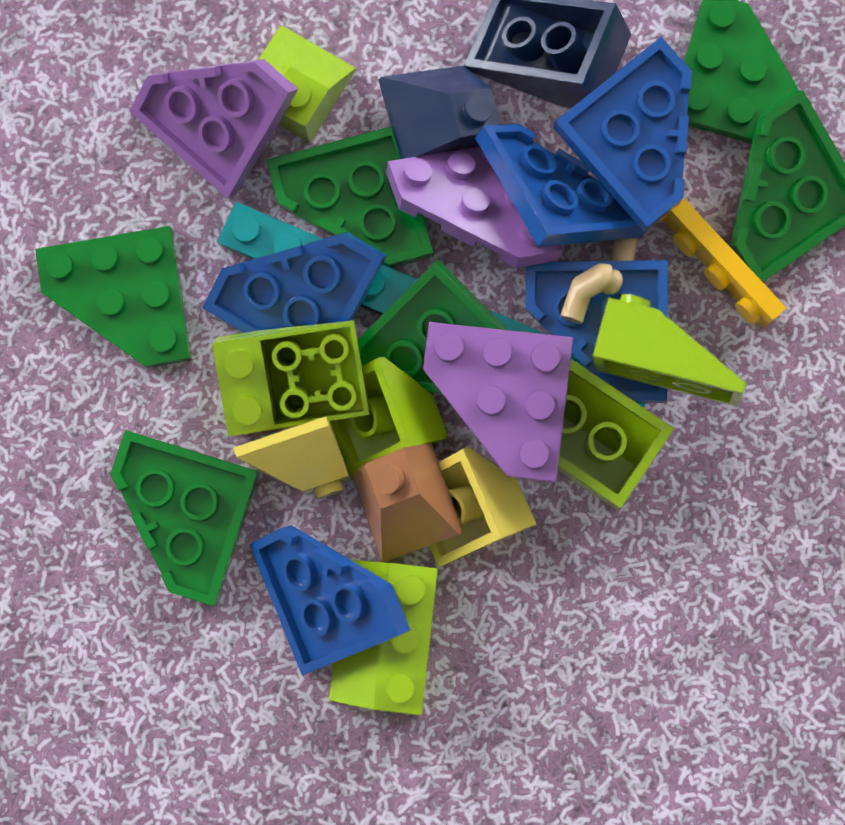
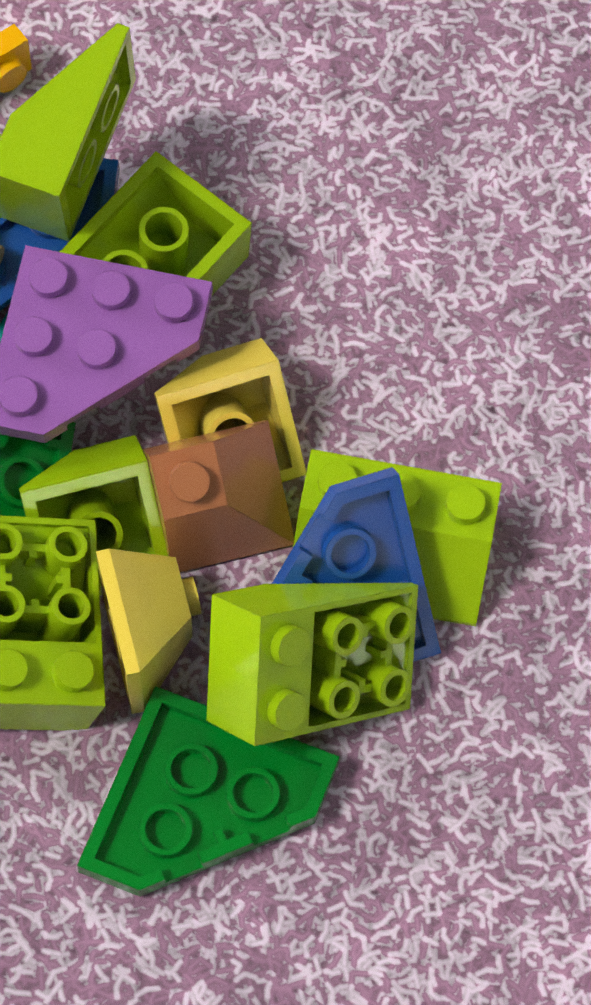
camera: 95 degrees left, 15 degrees down
none -> lime slope [206,582,418,746]

